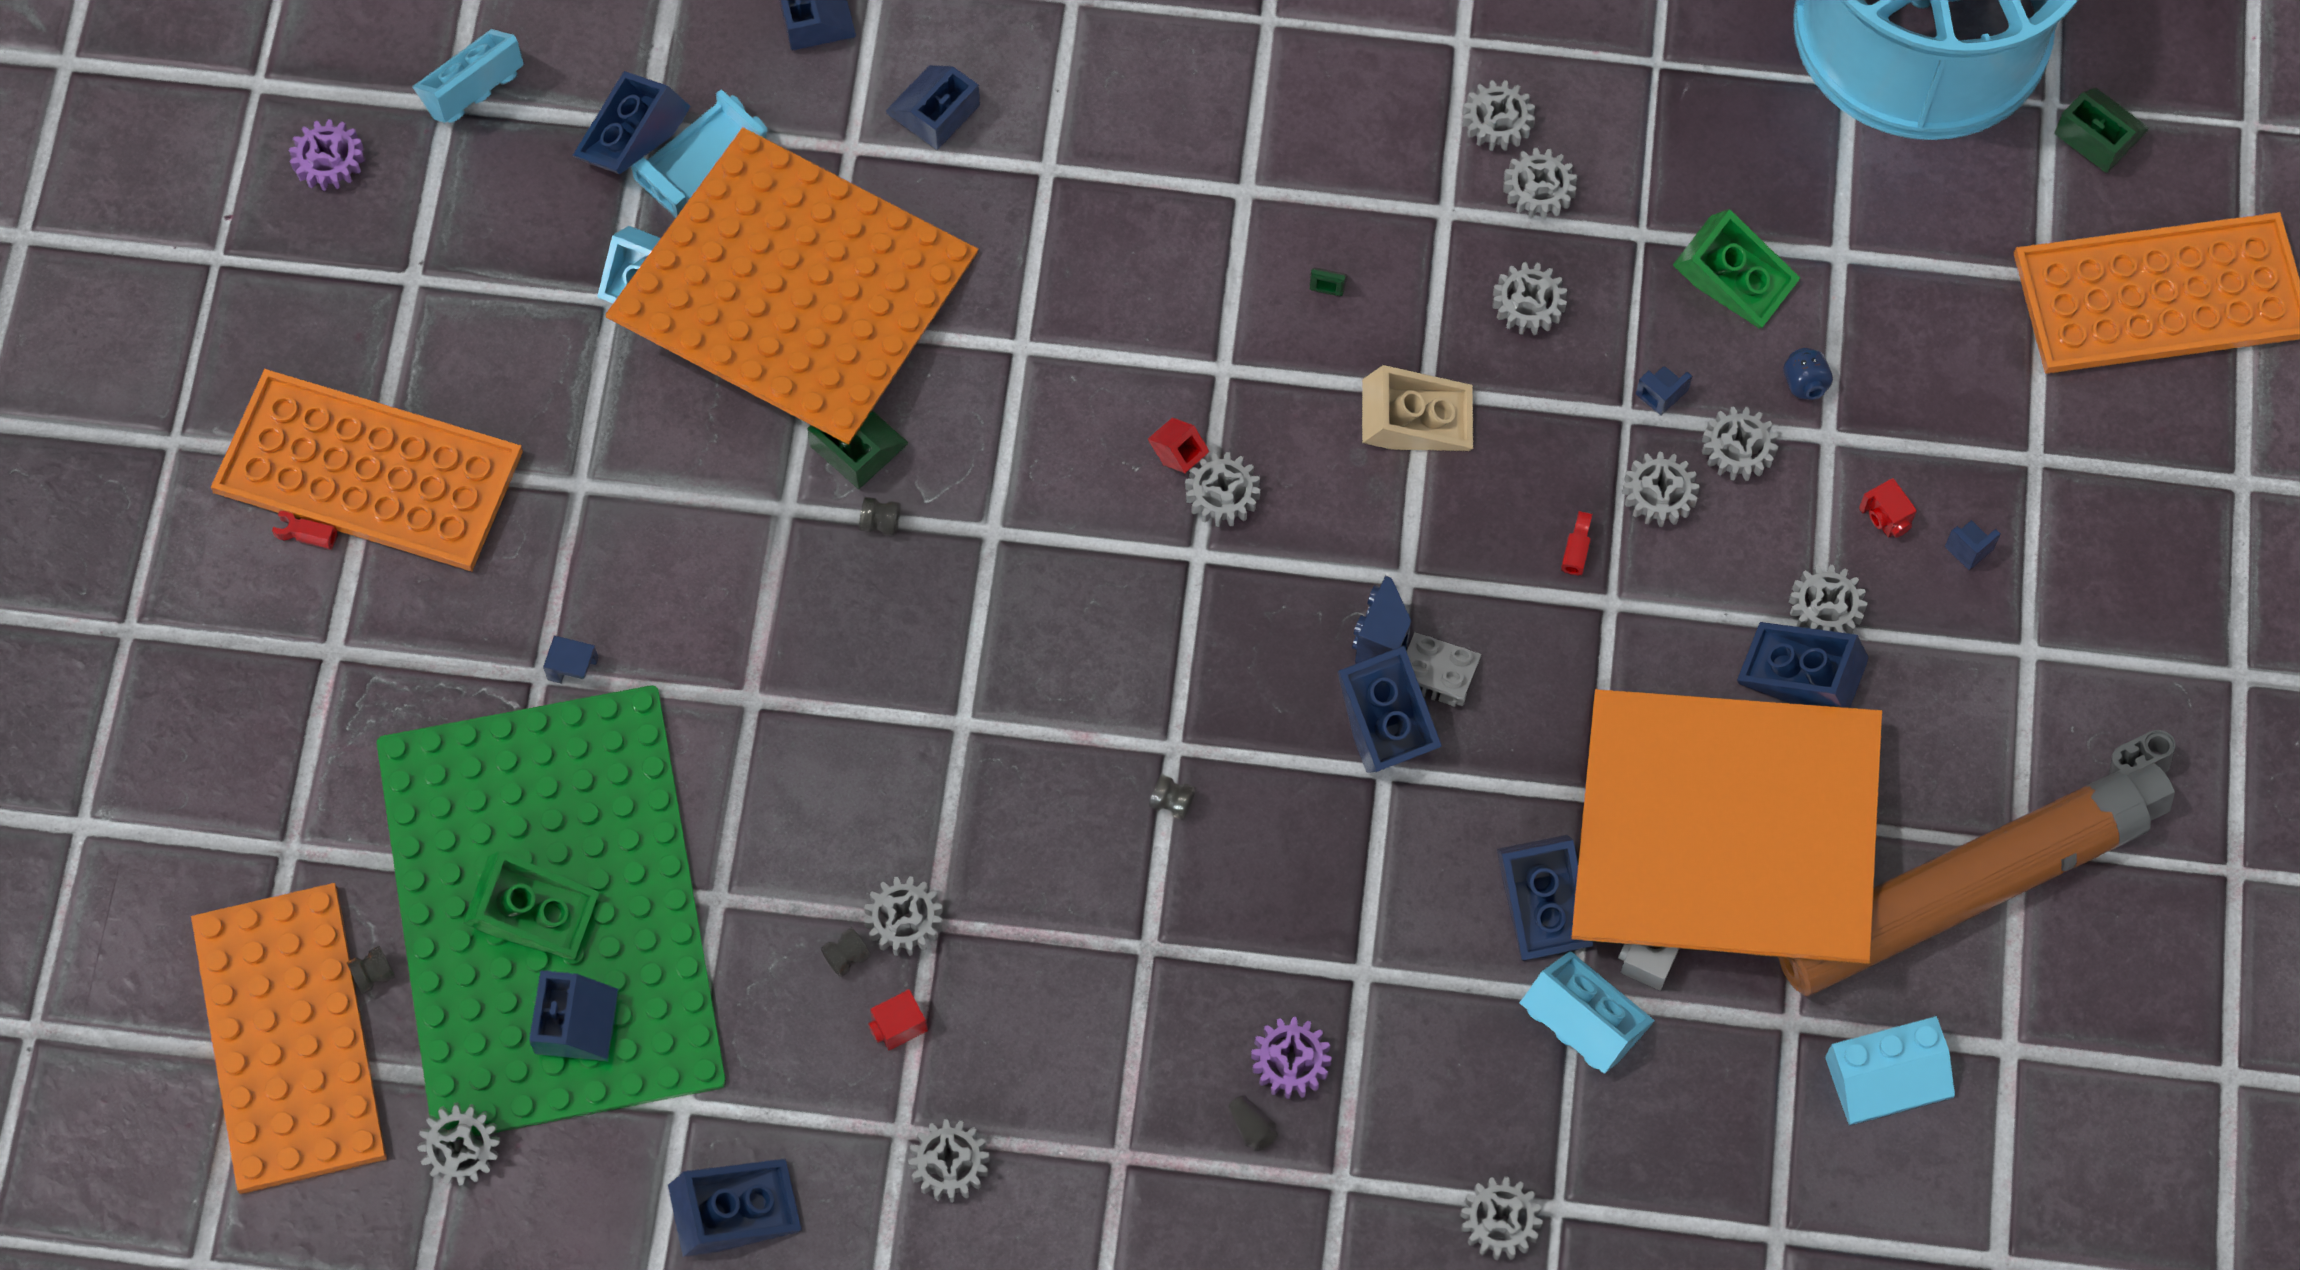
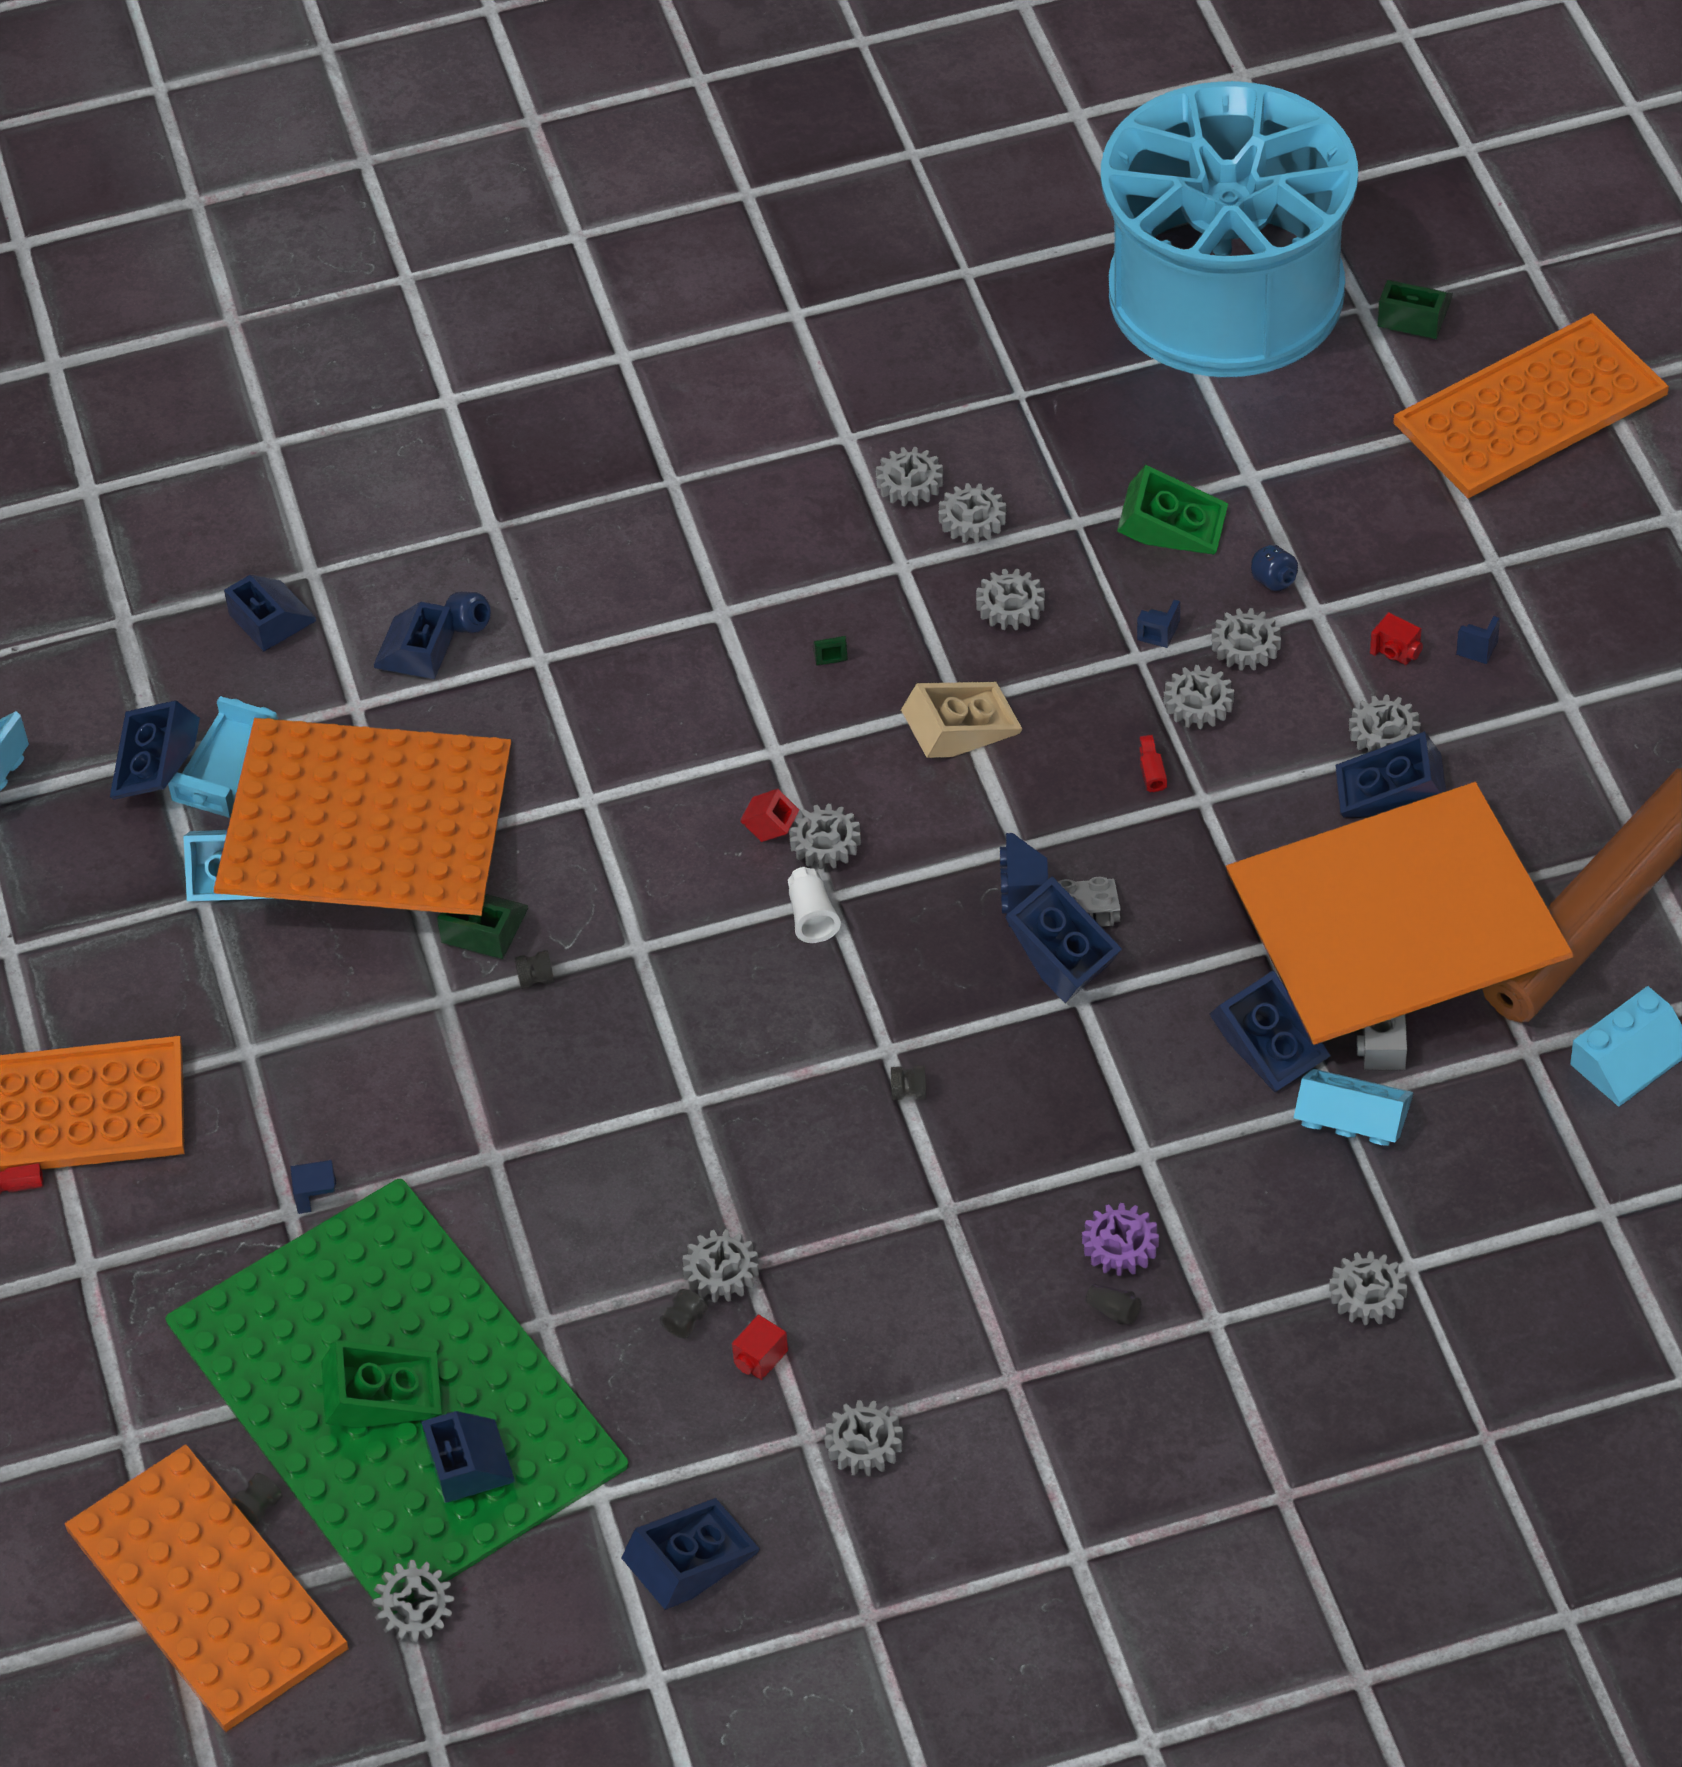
camera: 20 degrees left, 15 degrees down
none -> dark blue head [445,591,491,633]
none -> white plant [788,867,841,943]

